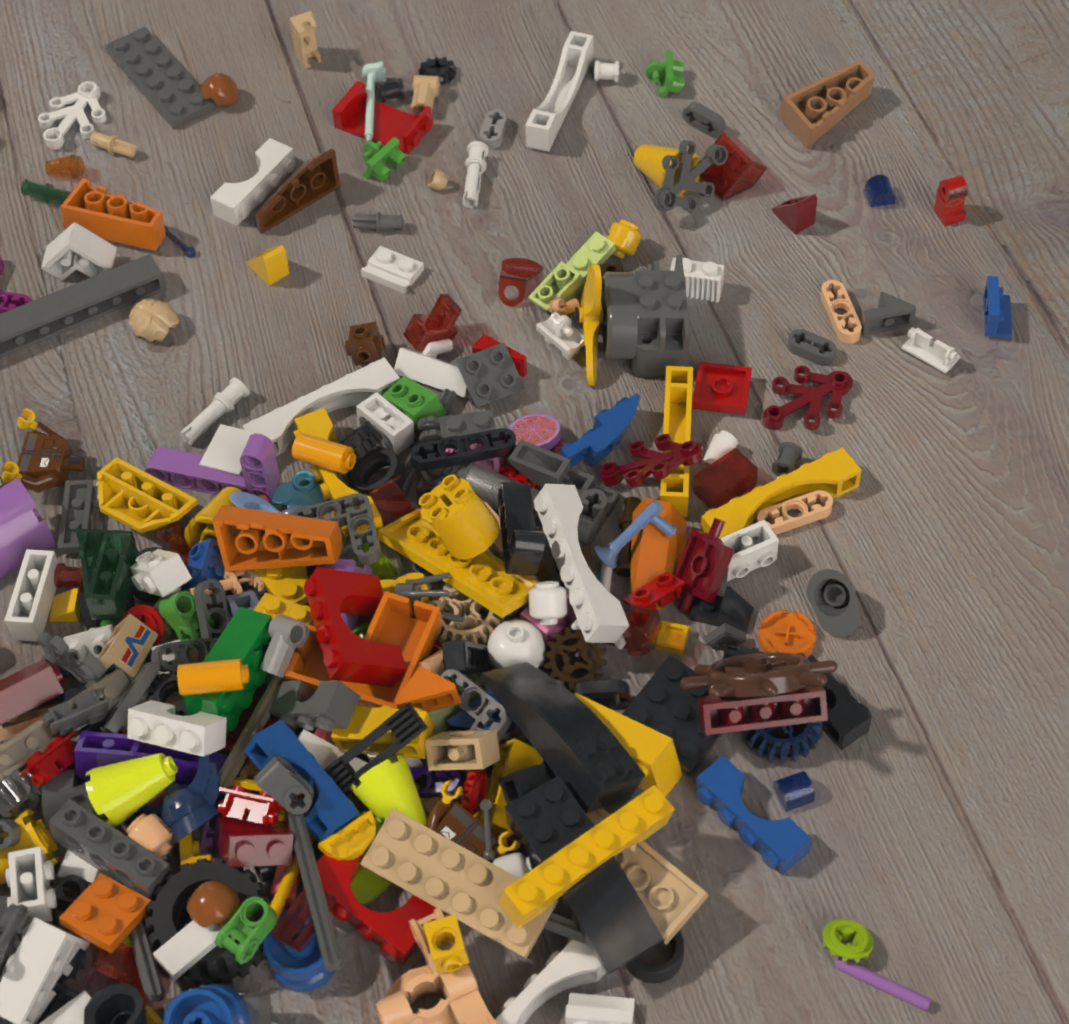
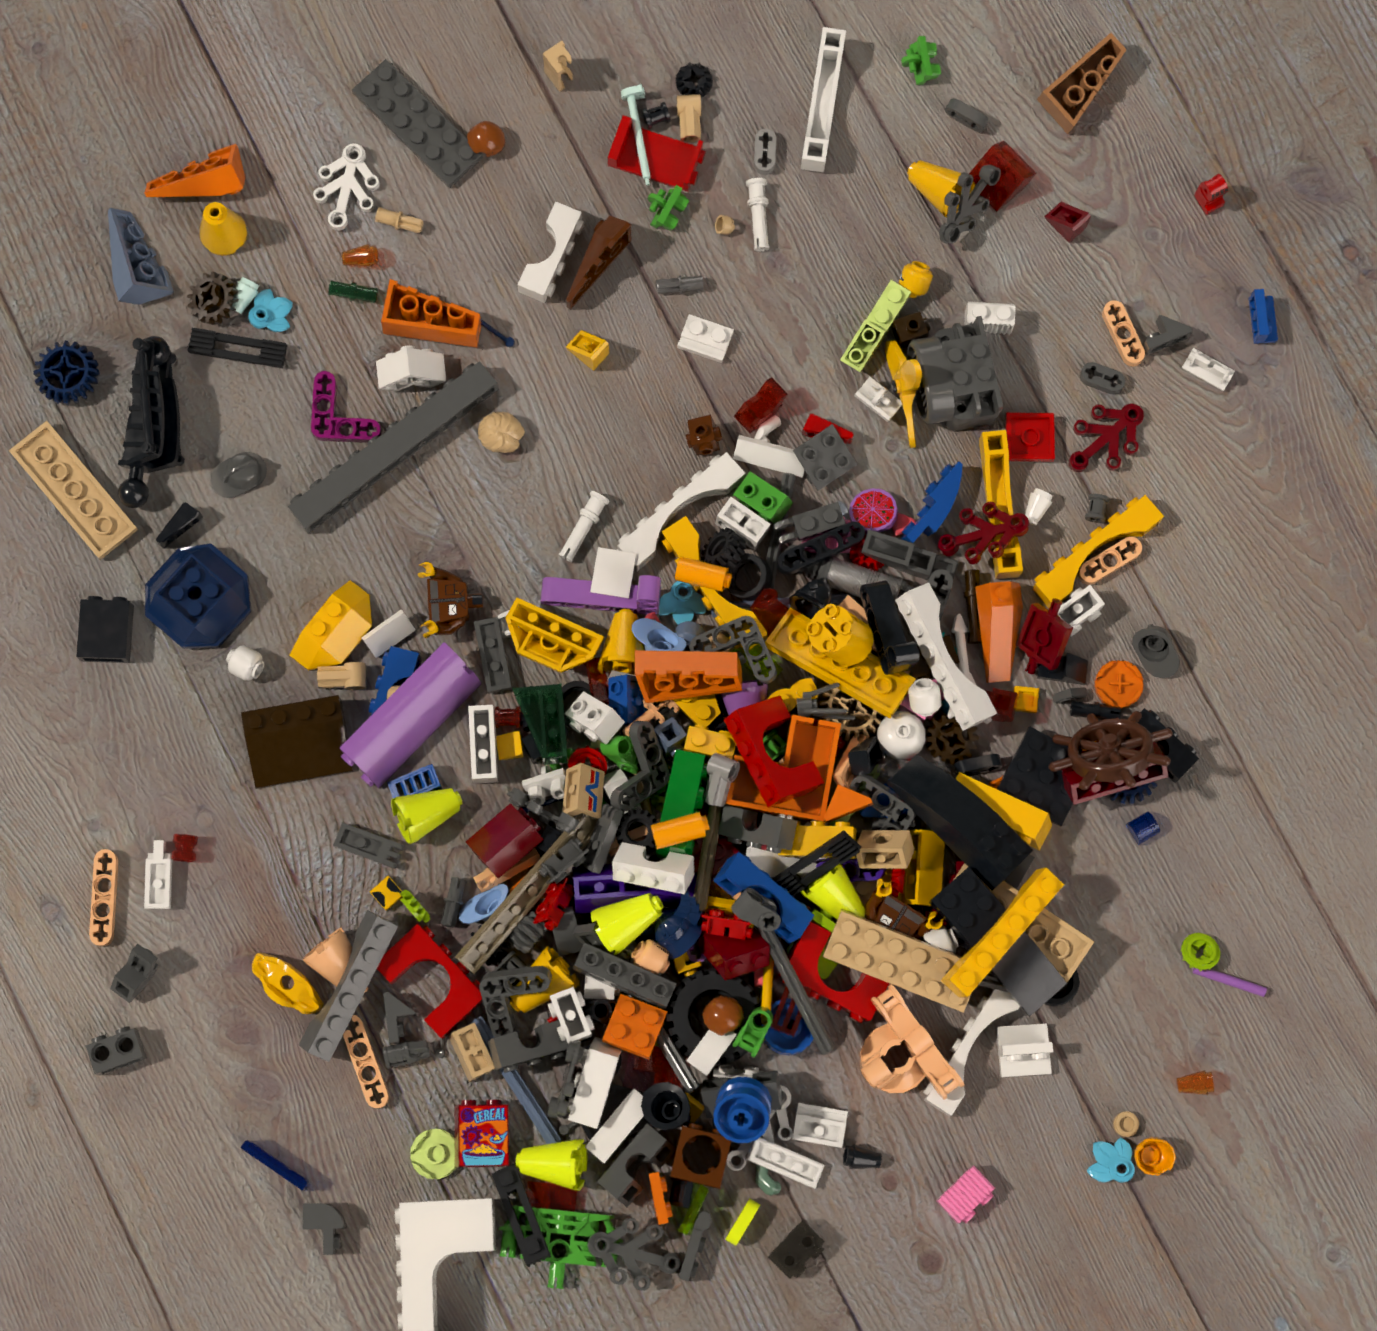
camera: 15 degrees left, 25 degrees up
yellow tile [318,810,376,860] -> none
yellow brick [423,914,469,973] -> none
dark grey hinge [480,799,495,862] -> none
clear red piece [498,258,542,306] -> none
black brick [498,763,551,804] -> none
light nougat arm [549,298,580,316] -> none
white bush [594,60,620,83] -> none
medium blue piece [594,500,677,568] -> none
red hinge [622,572,685,621] -> none
clear red brick [693,448,758,509] -> none
blue arch [696,755,811,875] -> none
clear blue brick [864,175,896,207] -> none

